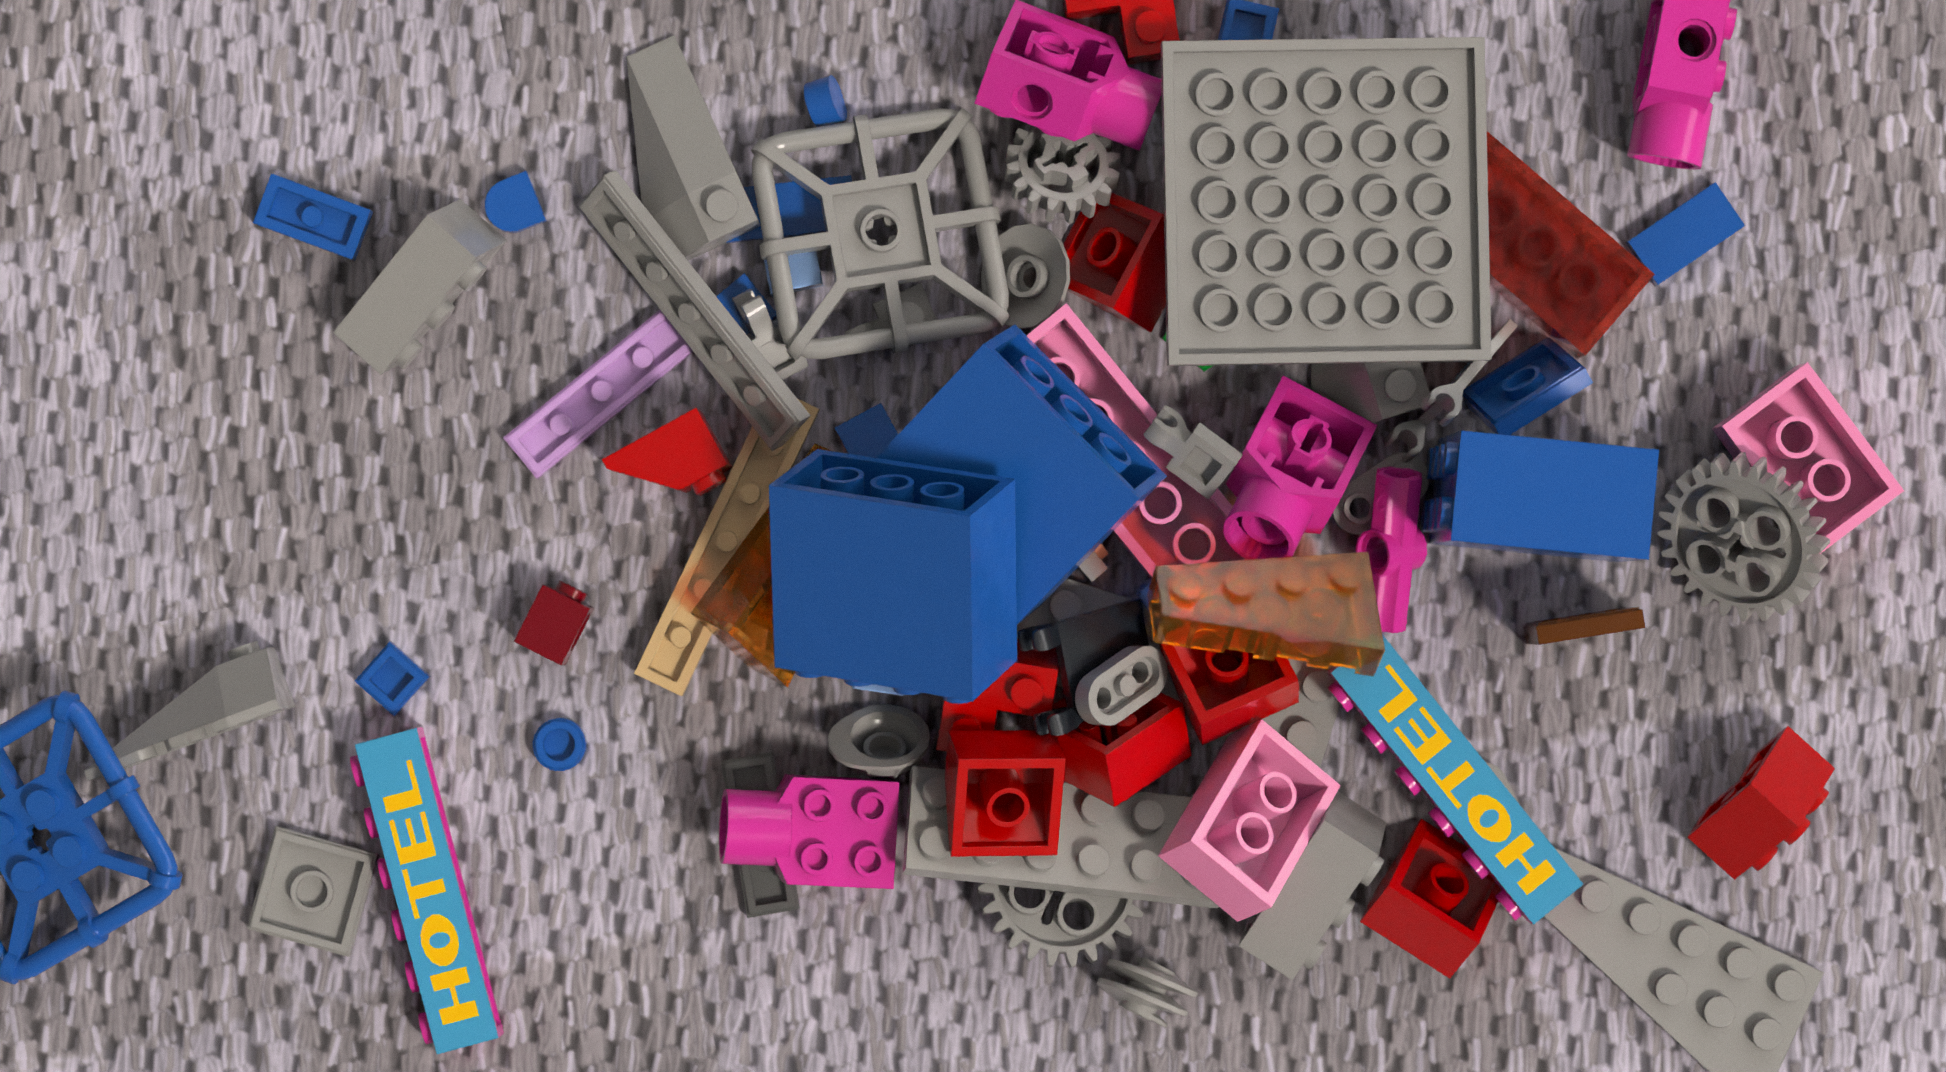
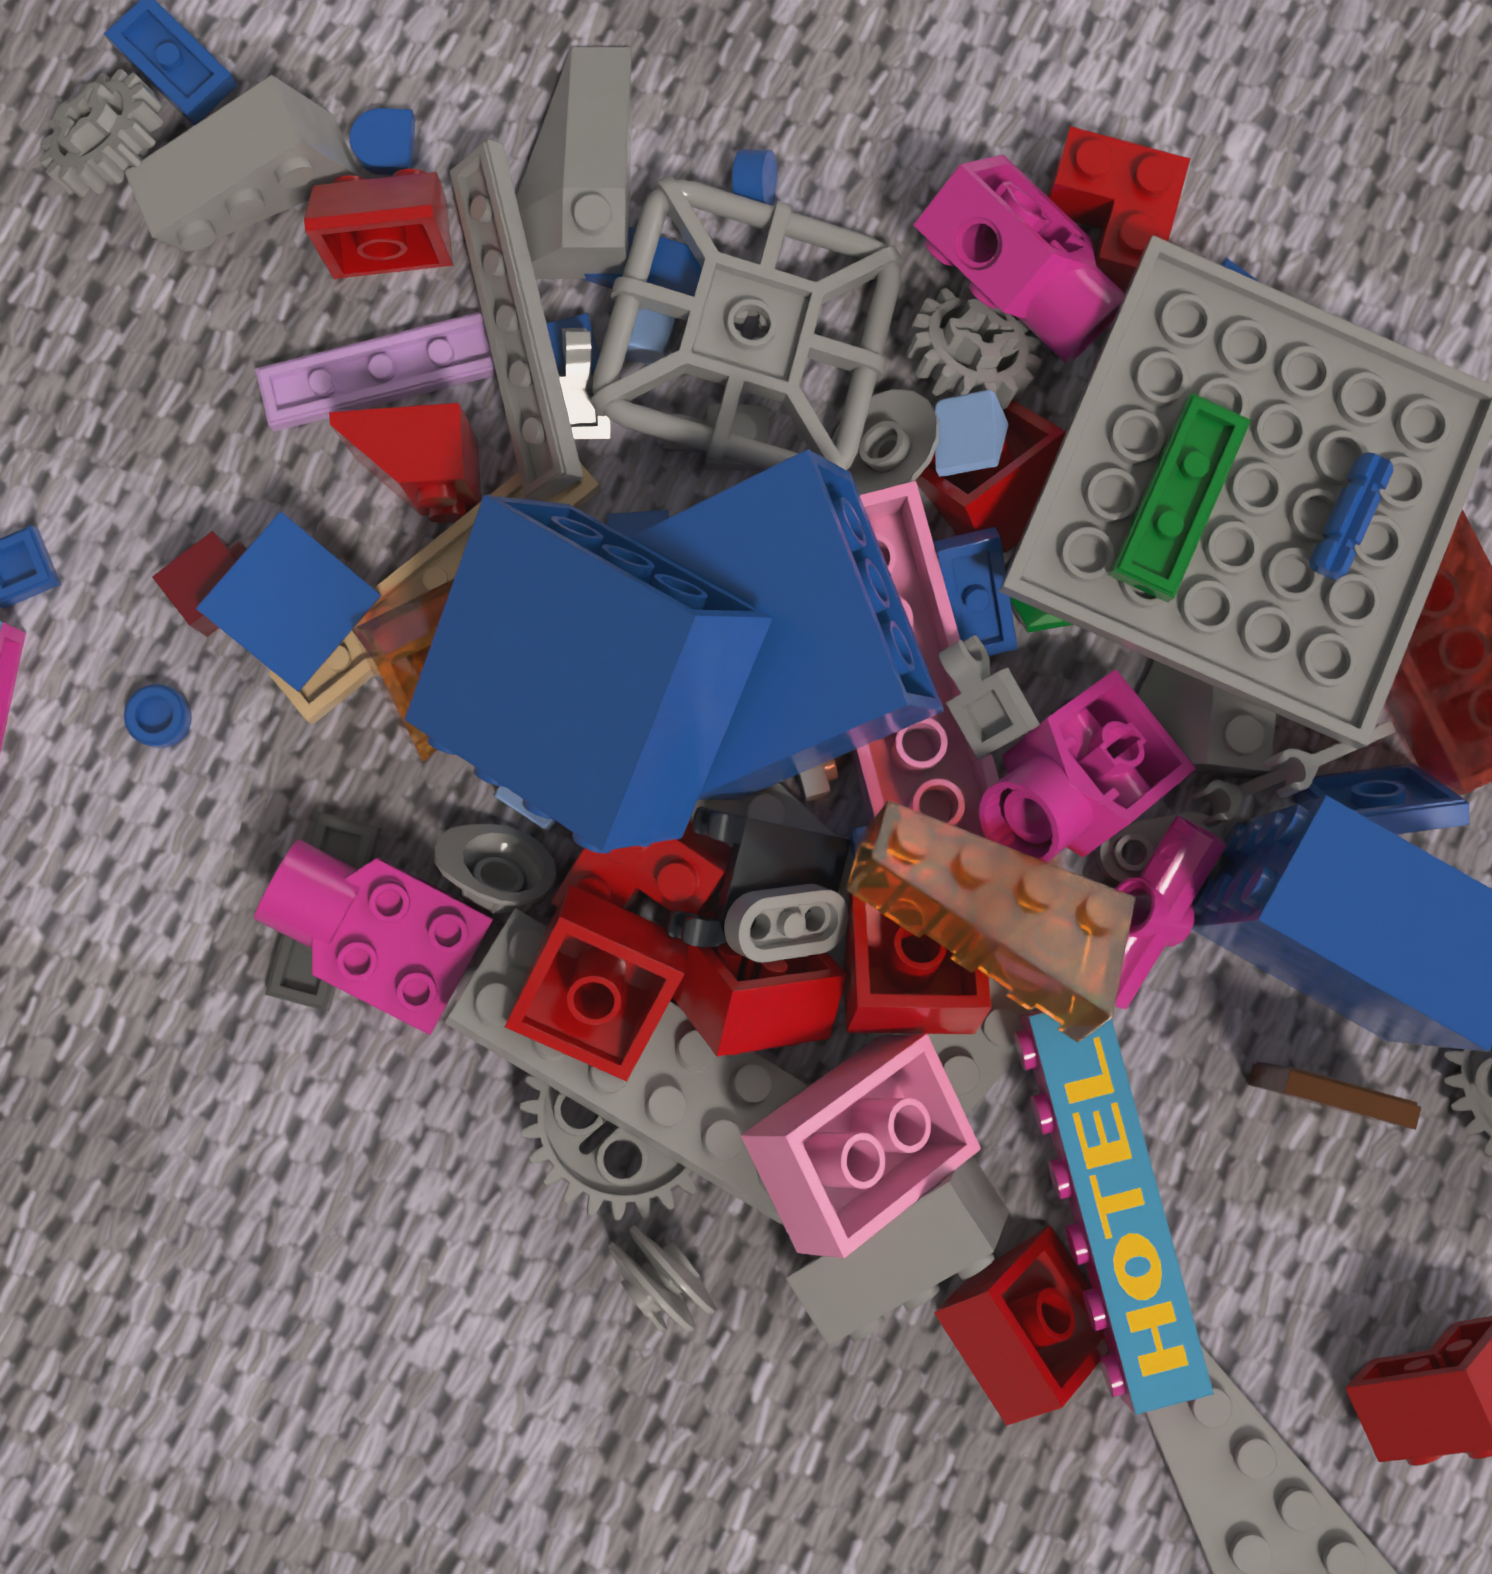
camera: 25 degrees right, 5 degrees down
none -> light grey gear [39,69,163,197]
none -> blue tile [196,511,382,692]
none -> red slope [304,169,453,279]
none -> blue plate [933,527,1018,656]
none -> light blue slope [935,390,1009,477]
none -> green tile [1108,393,1251,603]
none -> blue axle [1309,452,1394,580]

